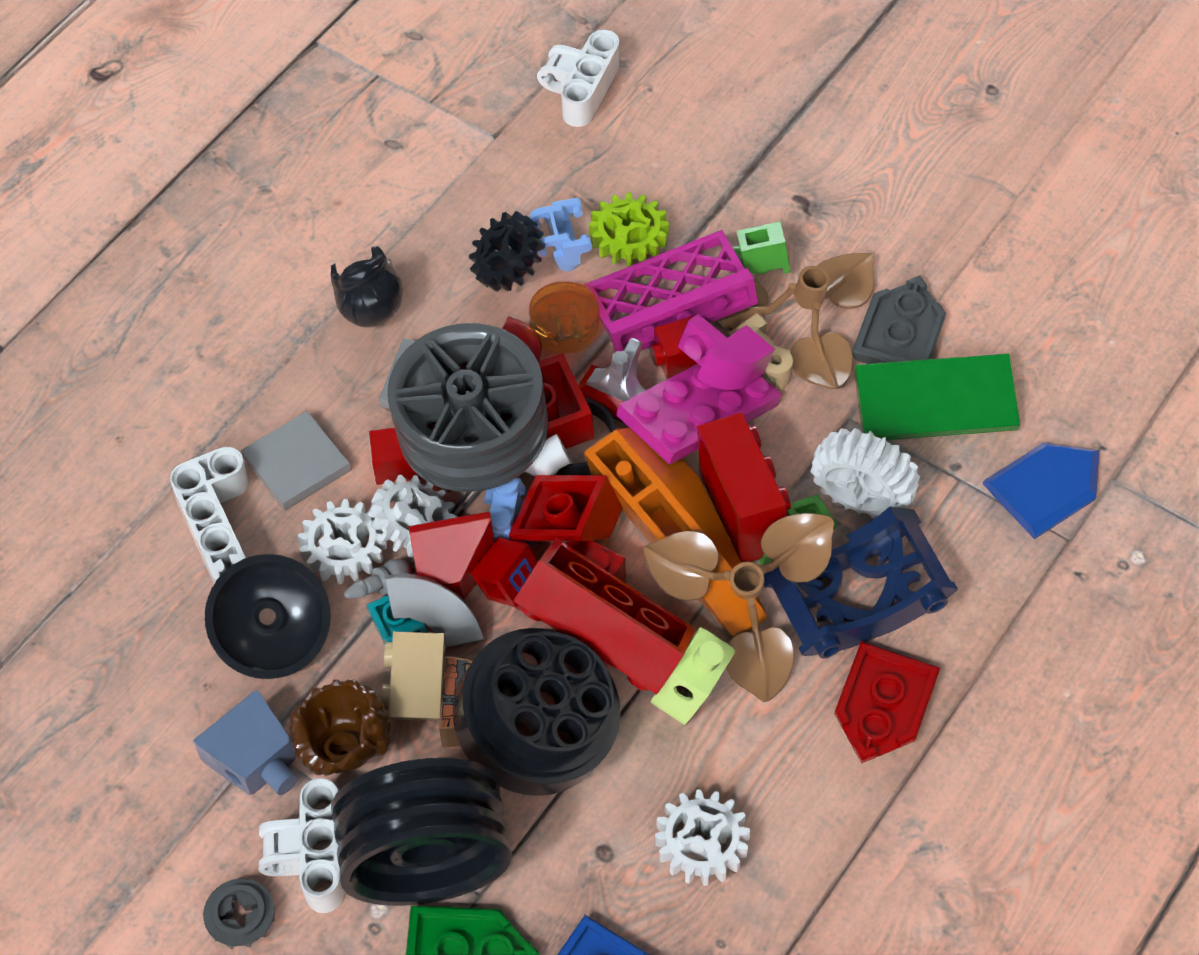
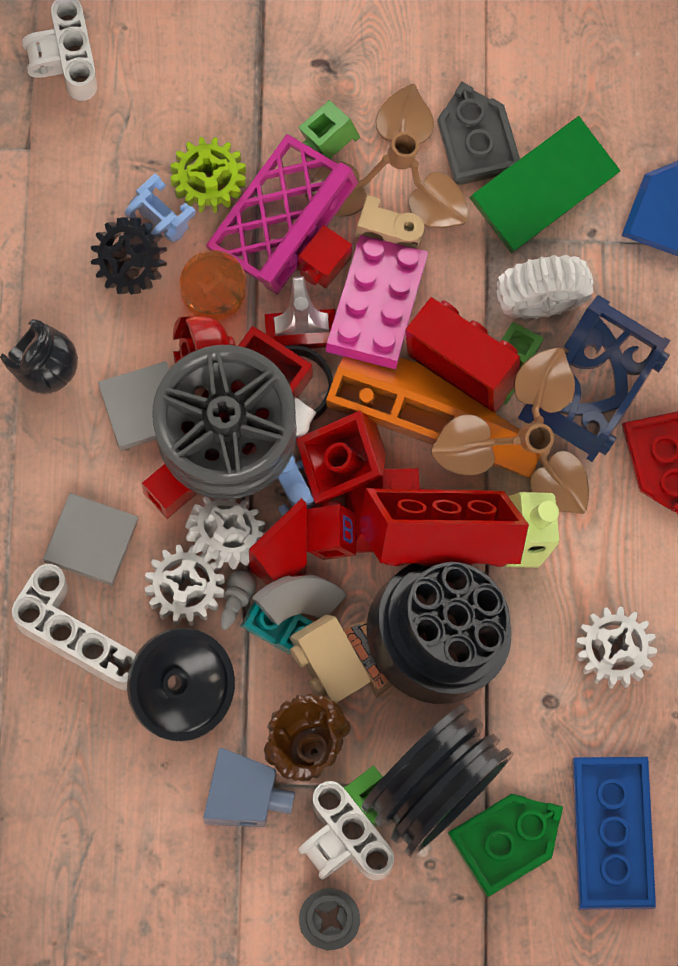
camera: 40 degrees left, 15 degrees up
dark pink brick [678,314,775,390] -> none

